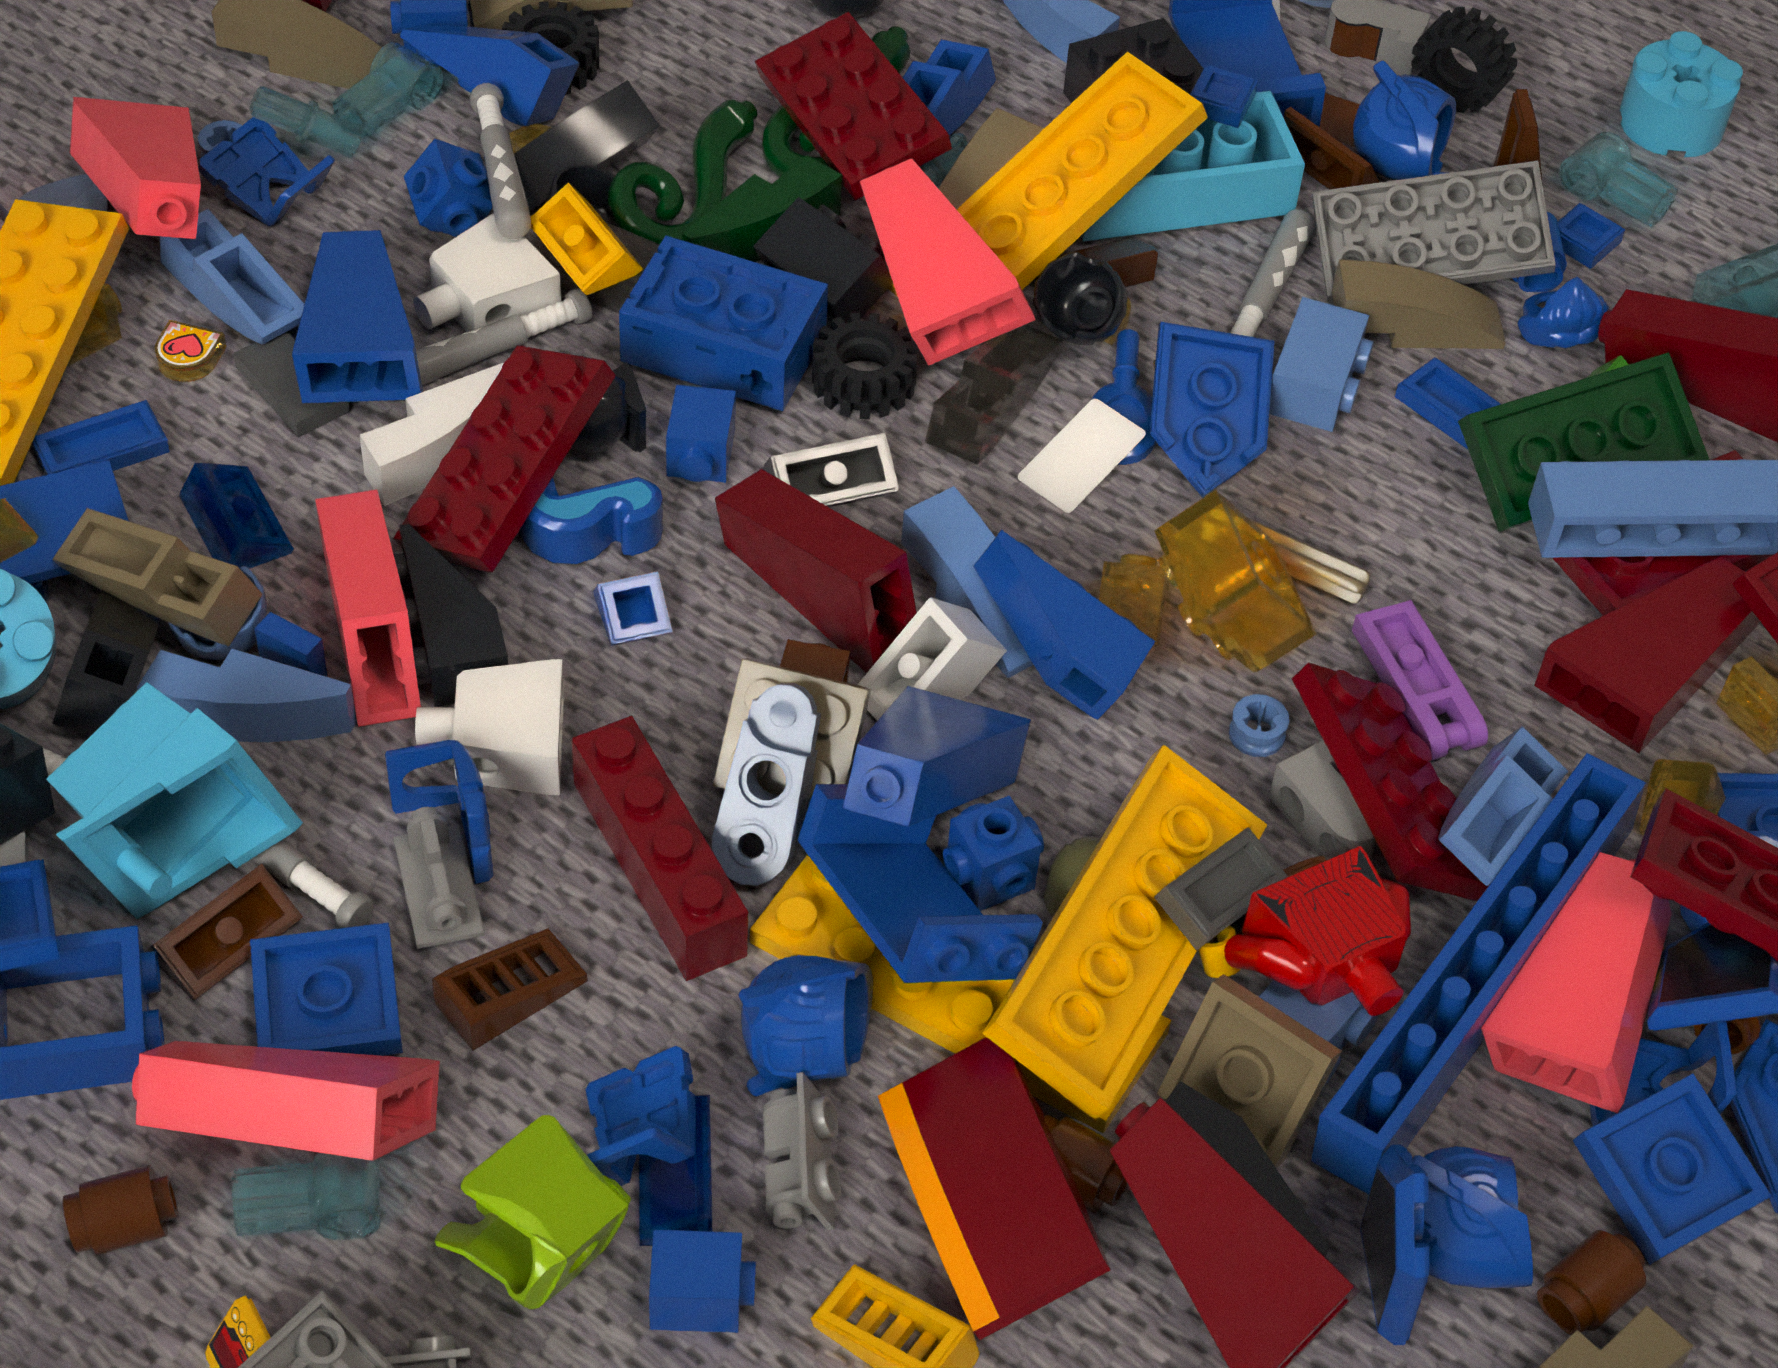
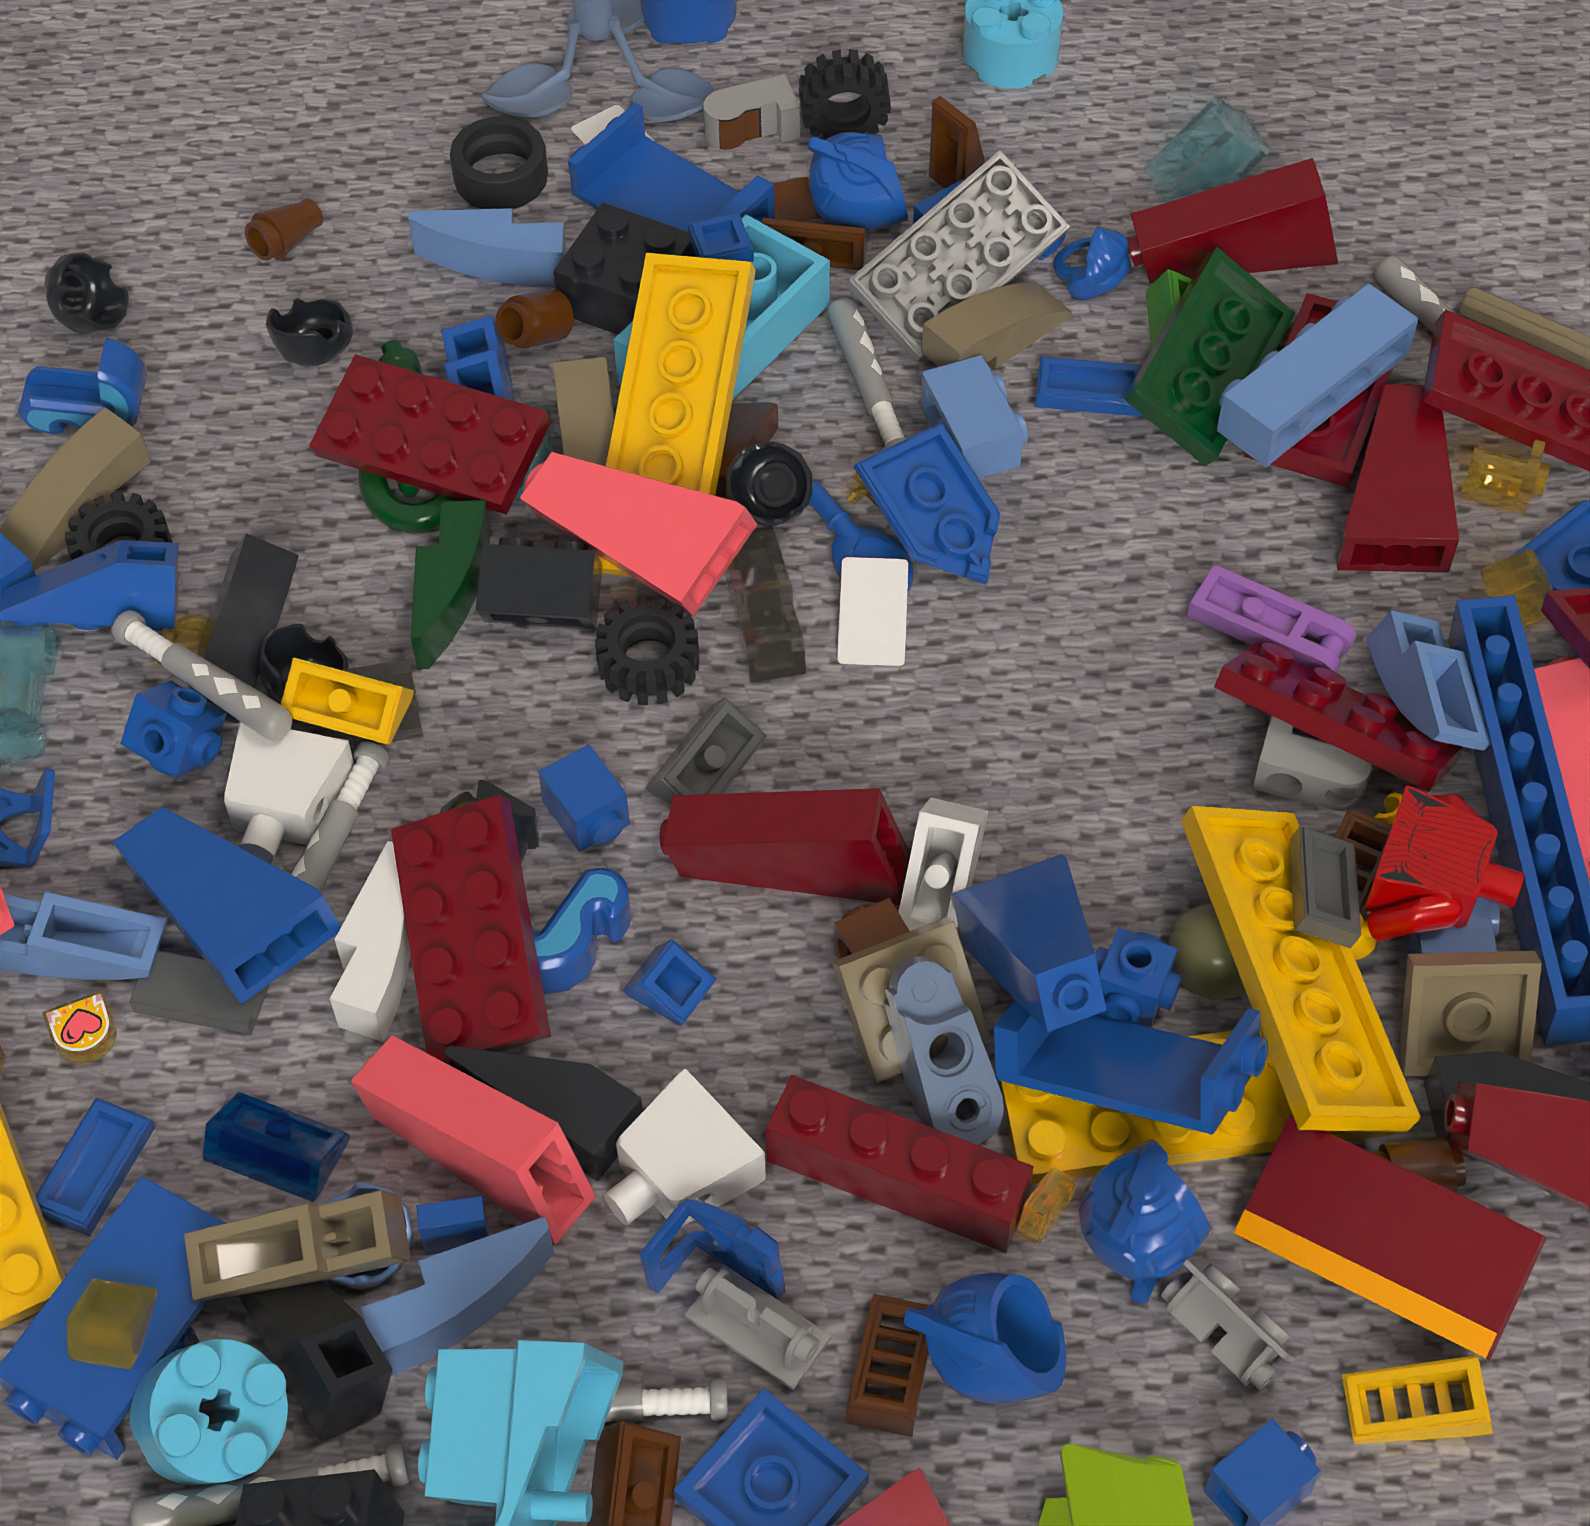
camera: 35 degrees left, 5 degrees up
blue piece [585,1046,696,1186] -> none
dark green plant [608,100,758,253] -> none
blue piece [619,236,828,411] -> none
clear blue slope [639,1095,712,1246] -> none
medium blue slope [901,486,1034,678] -> none
blue slope [973,530,1155,720] -> none
clear yellow bracket [1099,554,1171,645] -> none
clear yellow brick [1154,490,1317,673] -> none
dark tan axle [1198,503,1371,604] -> none
medium blue bush [1229,694,1289,757] -> none
blue tile [1558,203,1625,269] -> none
clear light blue piece [1560,132,1678,228] -> none
none -> reddish brown brick [496,288,574,349]
none -> blue helmet [904,1273,1066,1404]
none -> clear yellow tile [1017,1167,1076,1245]

